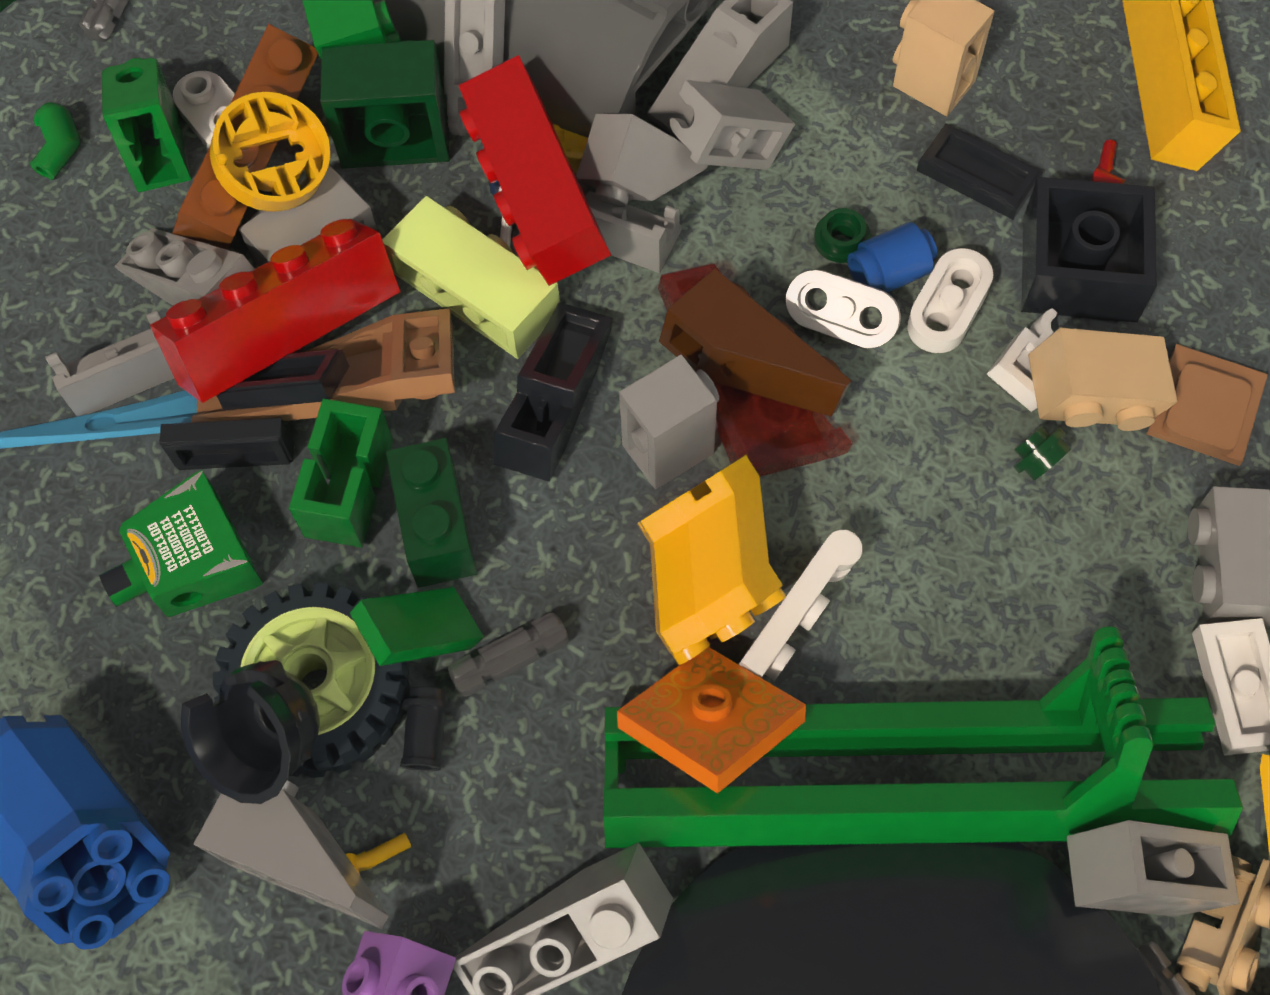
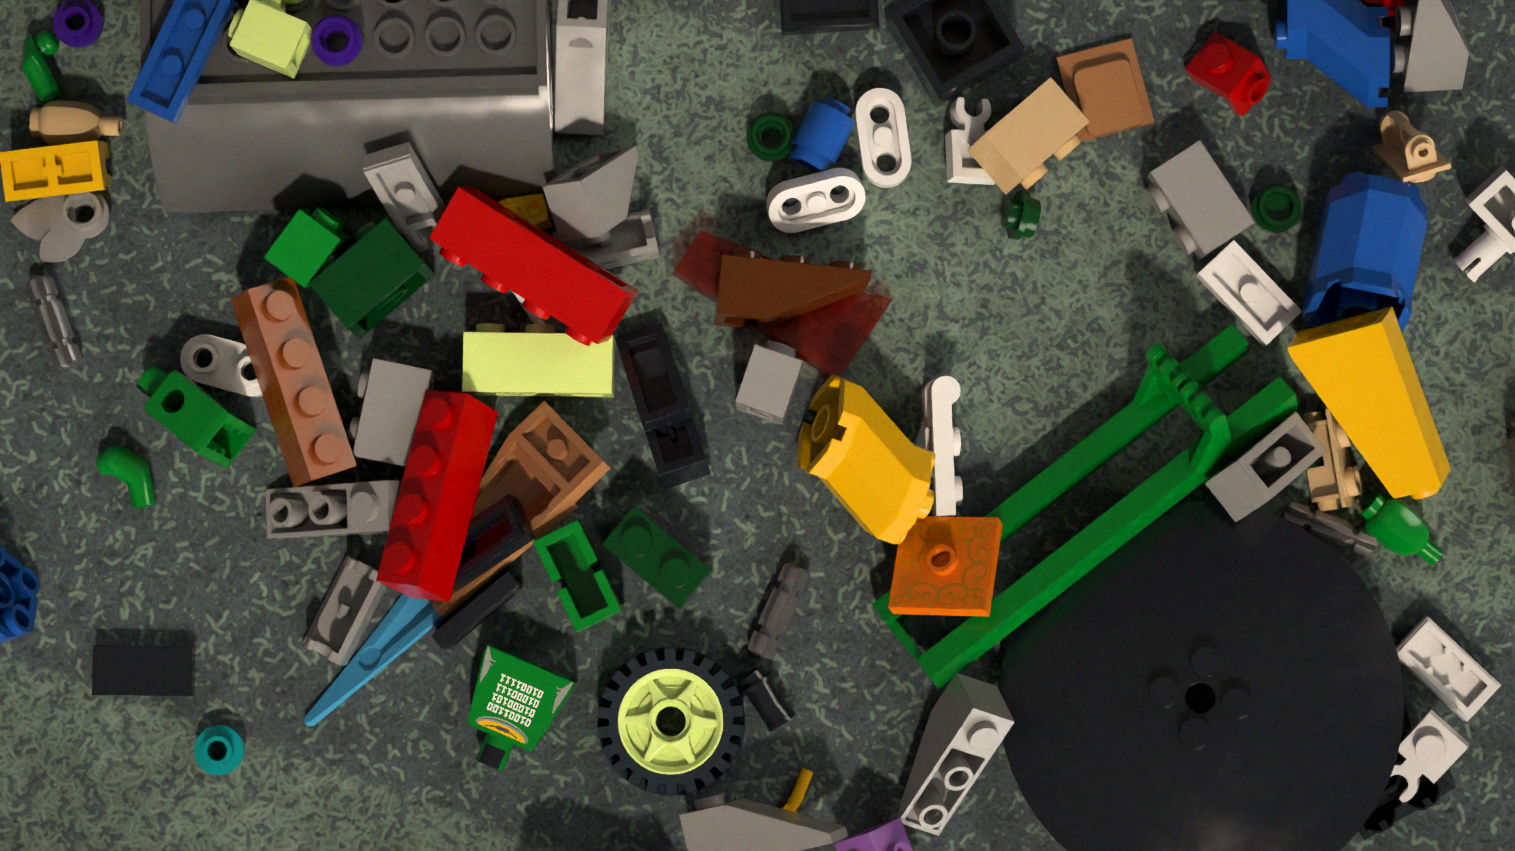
camera: 35 degrees left, 20 degrees up
black helmet [181,660,320,804] -> none
yellow piece [210,92,330,212] -> none
green tile [350,587,484,666] -> none
light grey hinge [670,80,795,170] -> none

